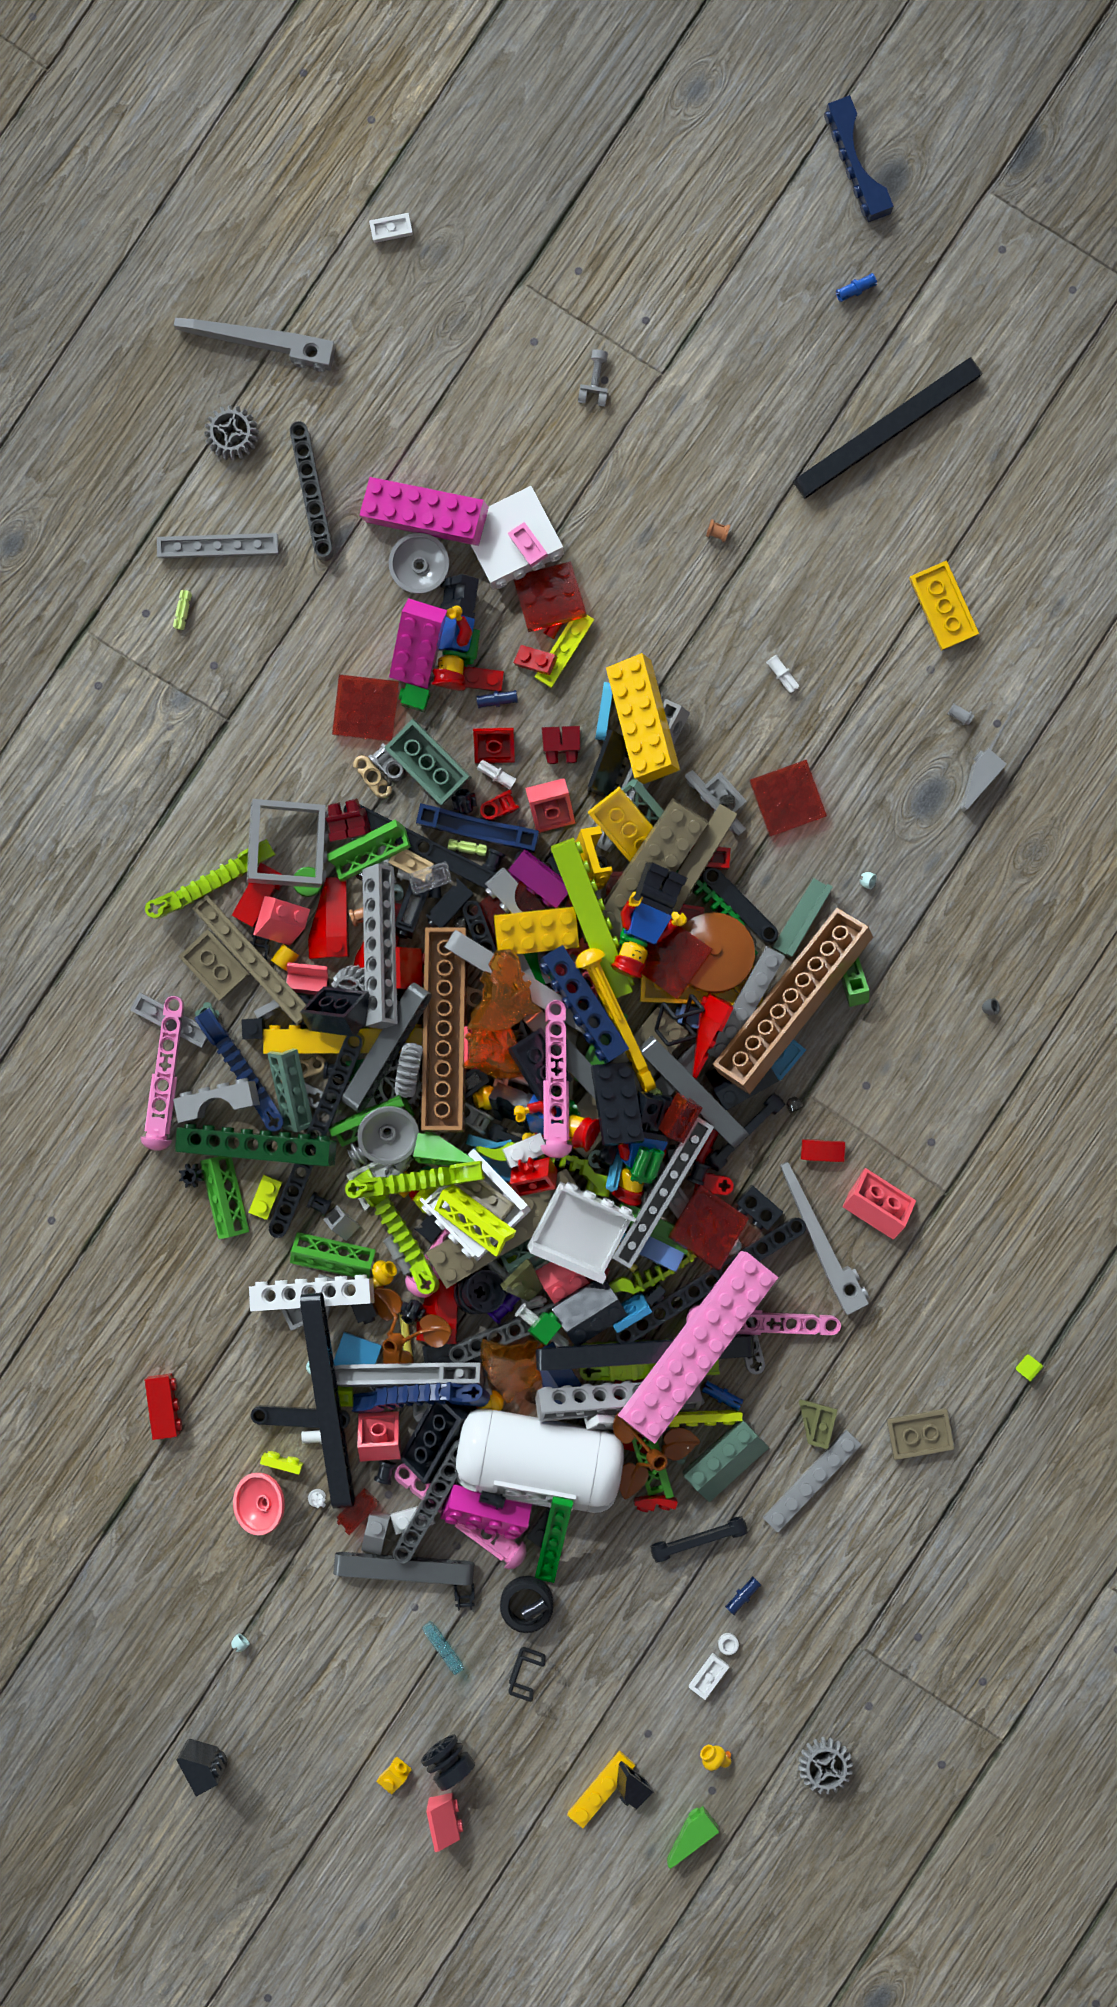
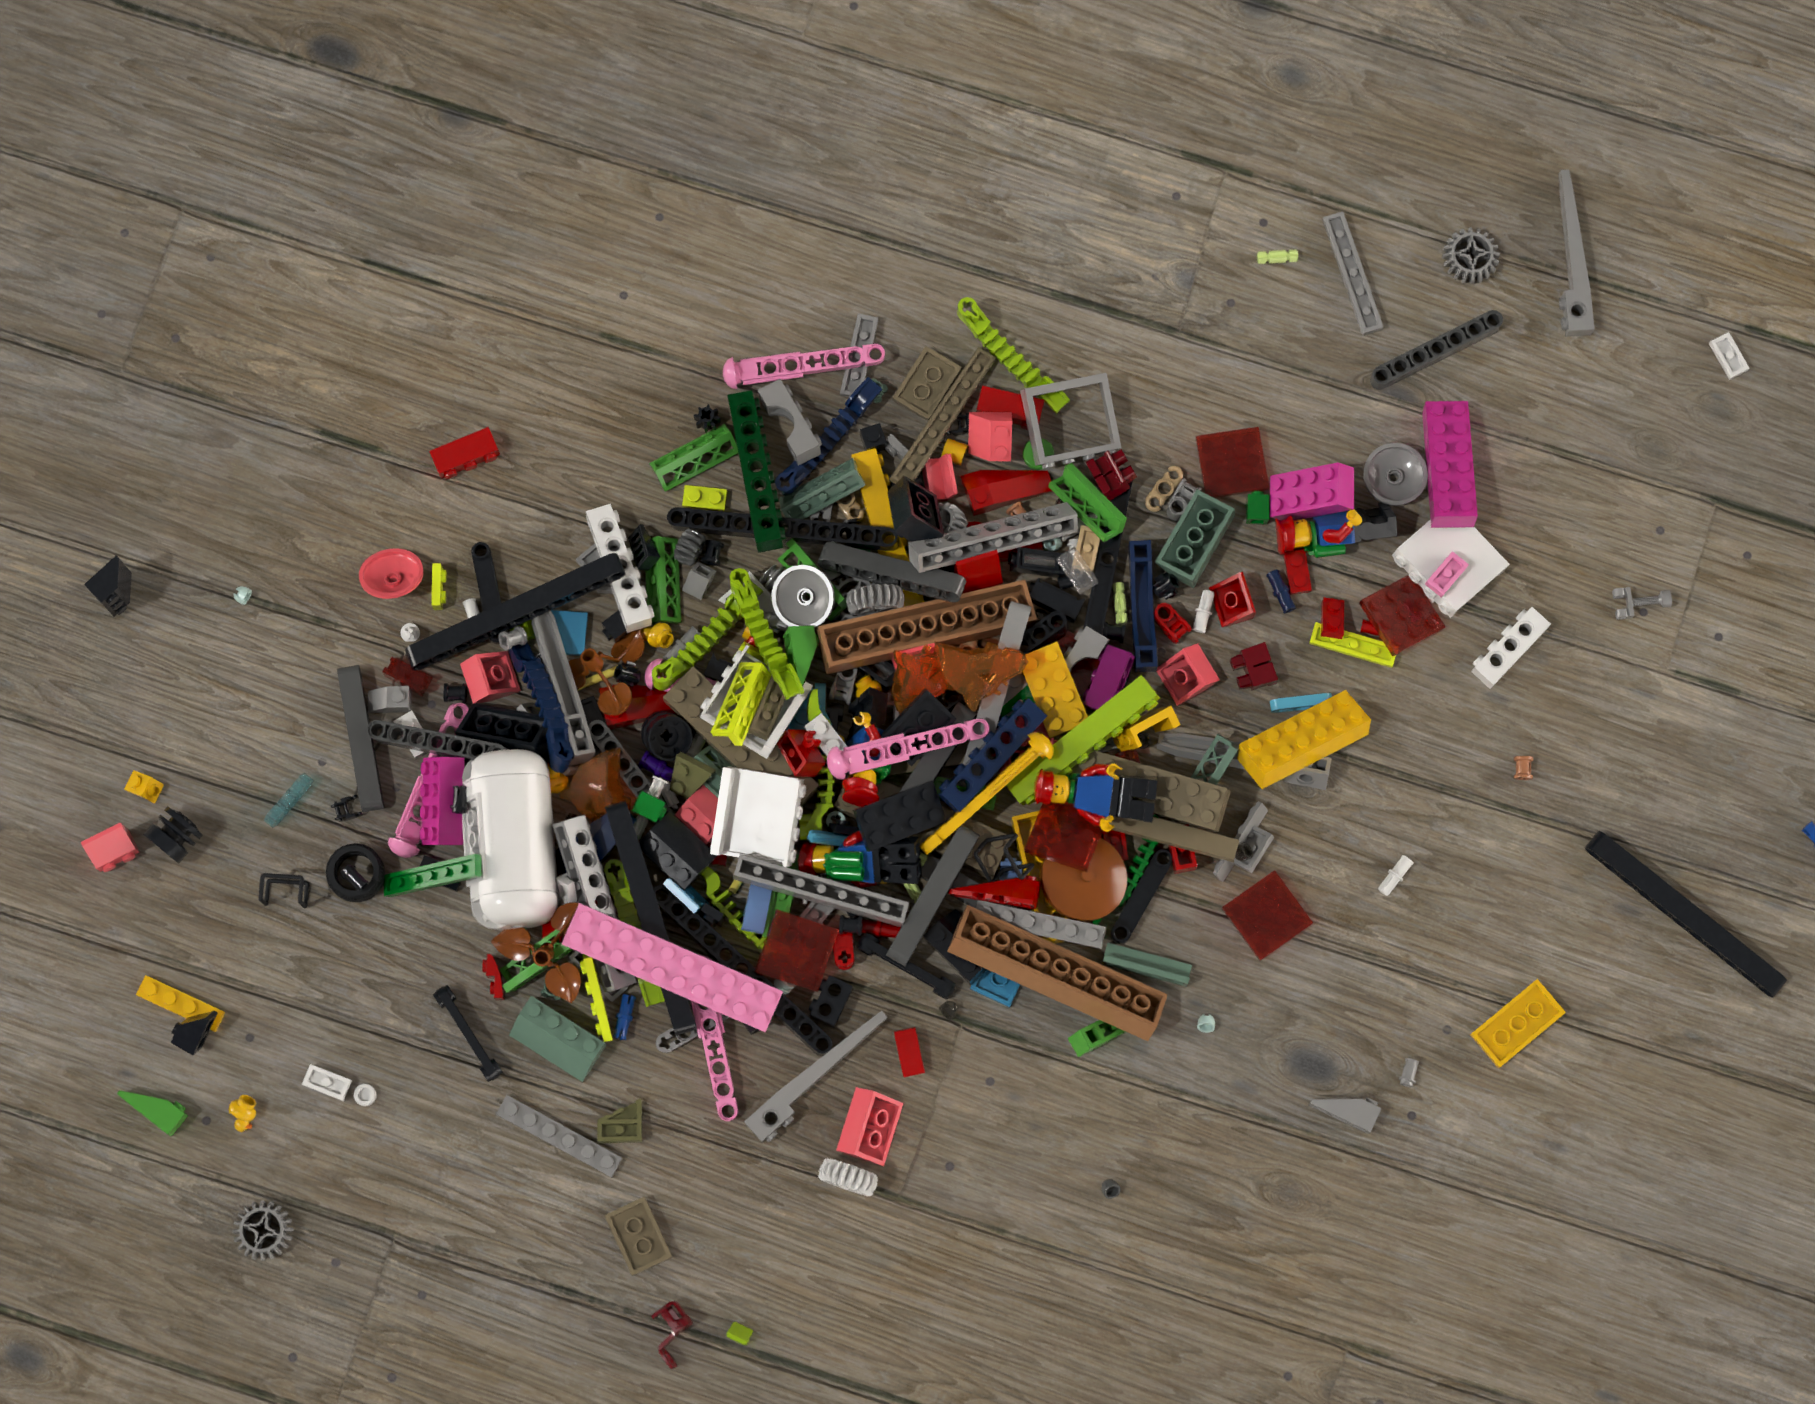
camera: 75 degrees right, 10 degrees down
black slope [587,729,629,797] -> none
yellow plate [588,786,654,862] -> none
clear red hinge [658,1092,703,1143] -> none
dark blue pin [725,1576,762,1616] -> none
none -> light grey bush [498,626,527,650]
none -> black slope [628,524,661,571]
none -> dark red piece [651,1301,693,1369]
none -> dark grey gear [674,528,706,566]
none -> white gear [818,1159,878,1196]
none -> white brick [1471,607,1551,689]

